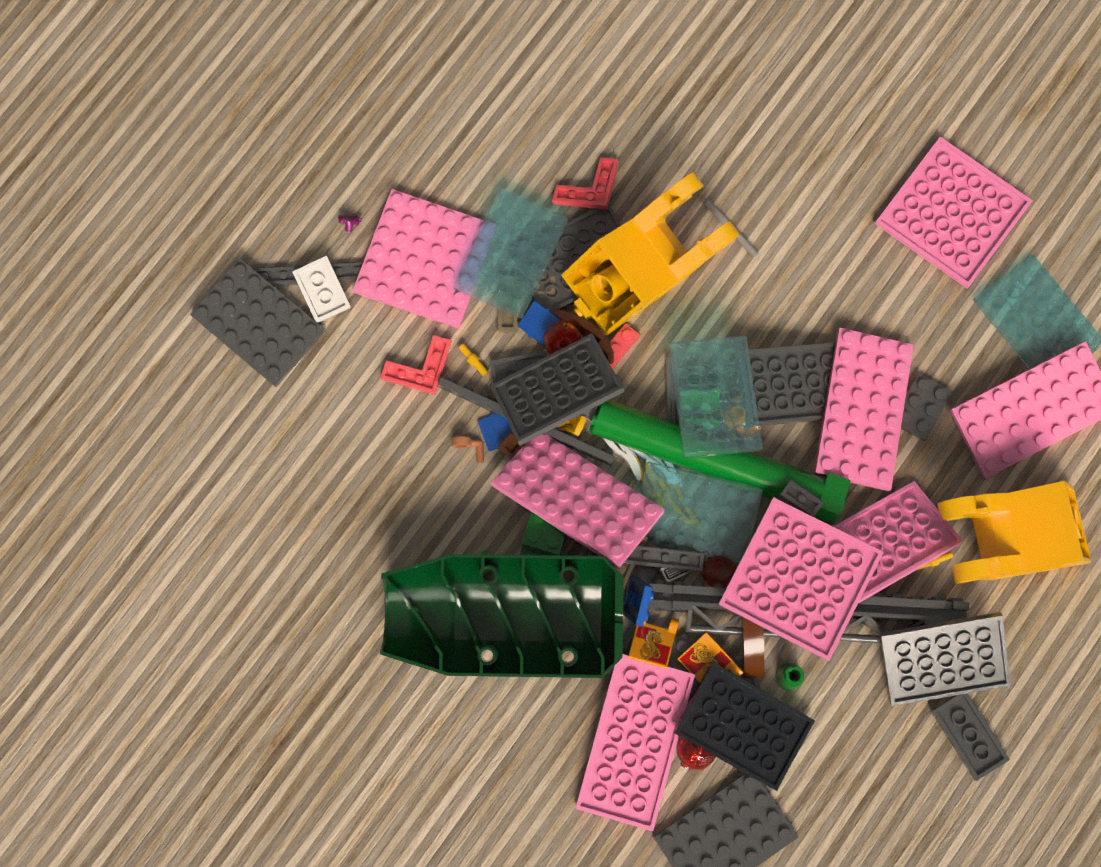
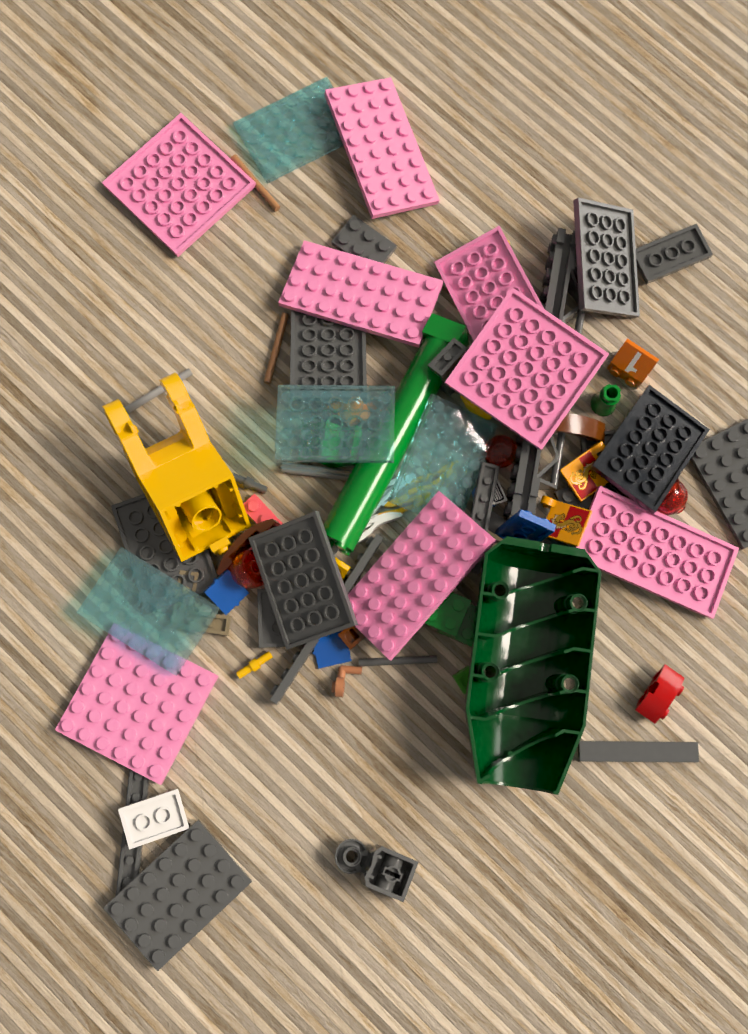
camera: 90 degrees left, 0 degrees up
magenta plant [338,214,362,232] -> none
coral plate [380,335,452,395] -> none
coral plate [552,157,619,210] -> none
yellow piece [937,481,1092,584] -> none
none -> medium nougat bar [231,154,280,211]
none -> dark grey bar [232,472,268,494]
none -> medium nougat bar [264,313,289,384]
none -> dark grey brick [335,839,419,902]
none -> dark grey bar [359,655,437,667]
none -> dark grey tile [578,741,699,762]
none -> orange slope [606,338,659,389]
none -> red brick [635,664,684,724]

